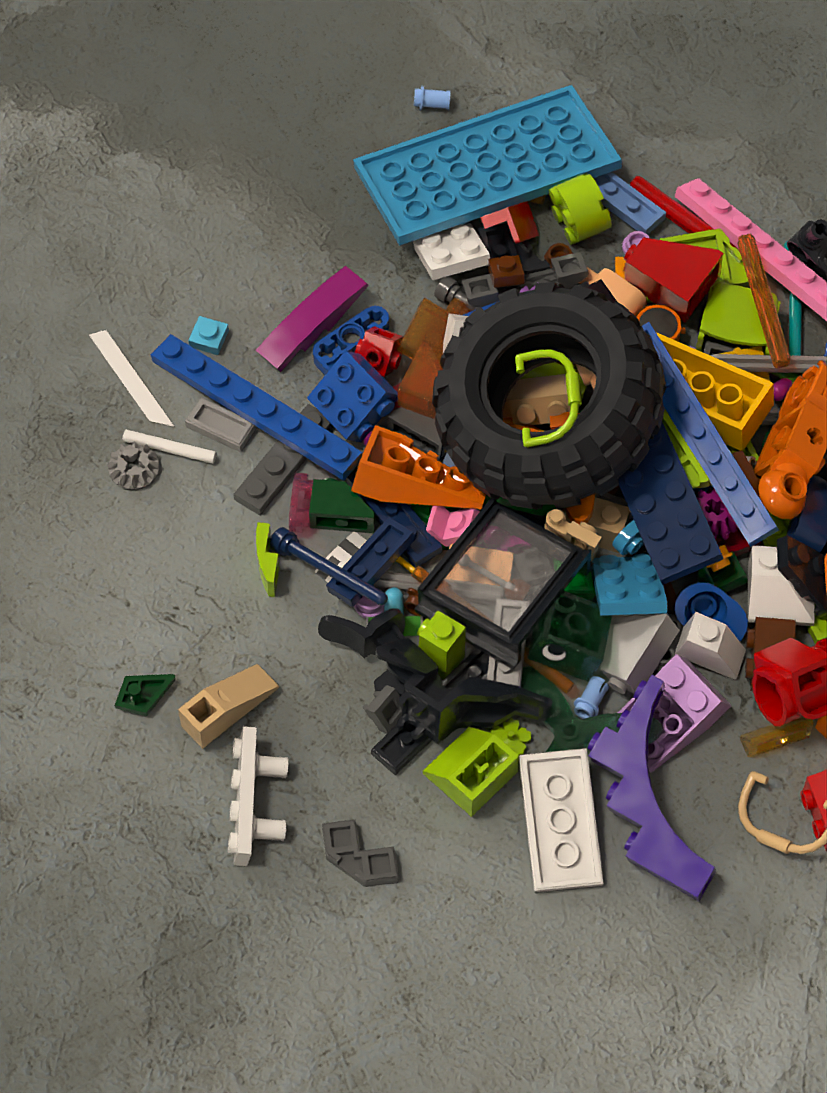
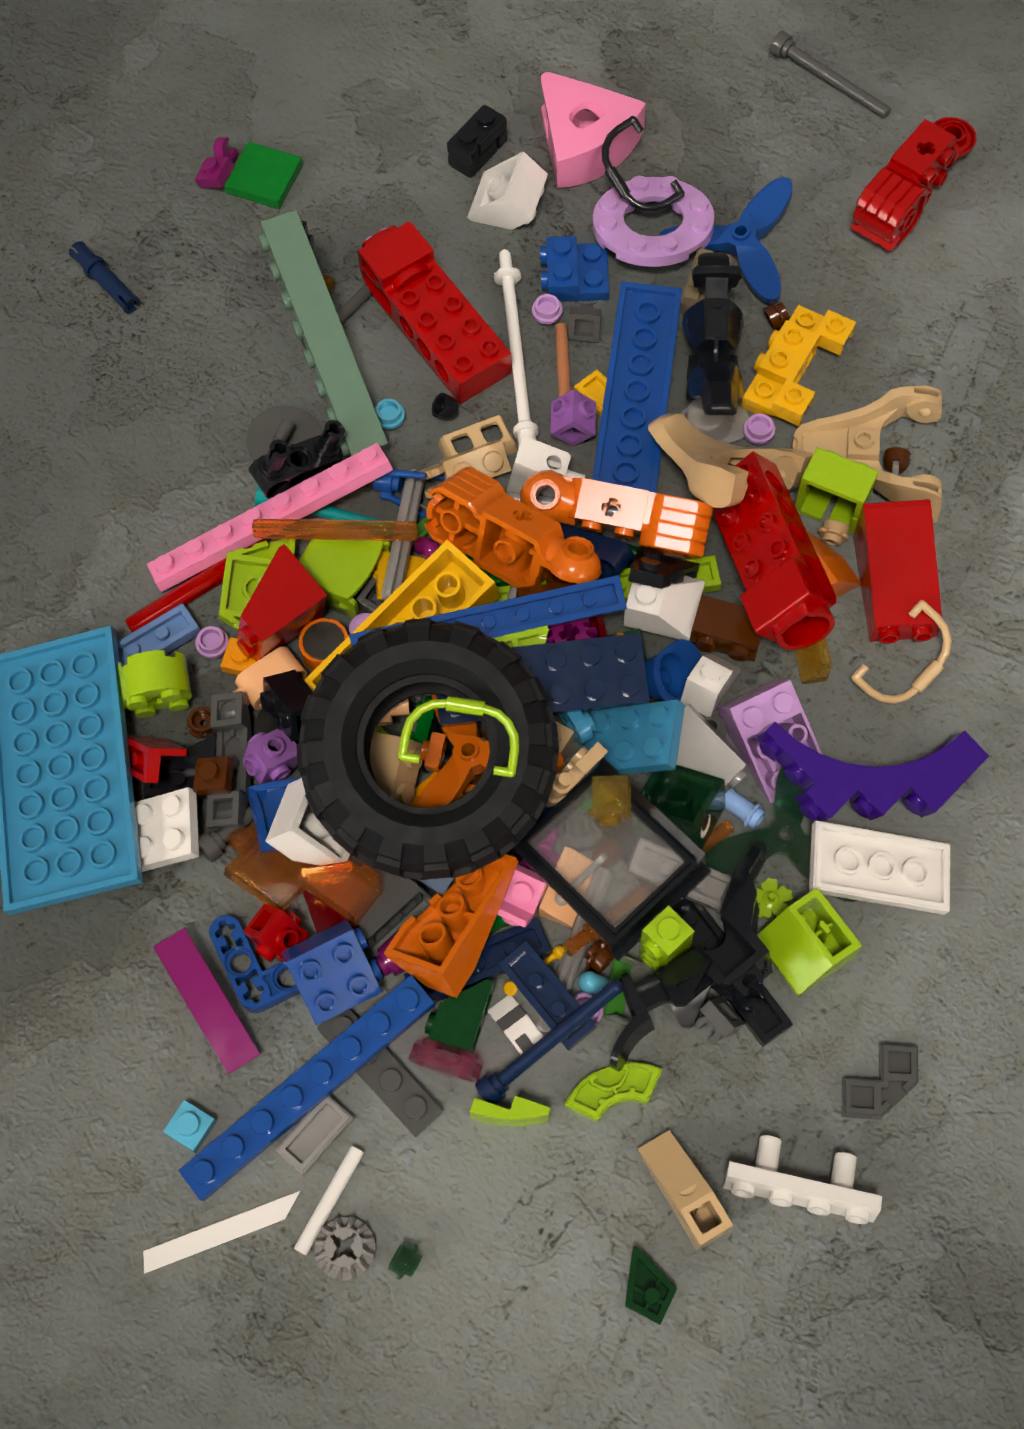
camera: 75 degrees left, 5 degrees up
none -> clear green plate [388,1241,422,1280]
none -> lime tile [564,1062,662,1123]
none -> clear yellow bracket [589,775,631,827]

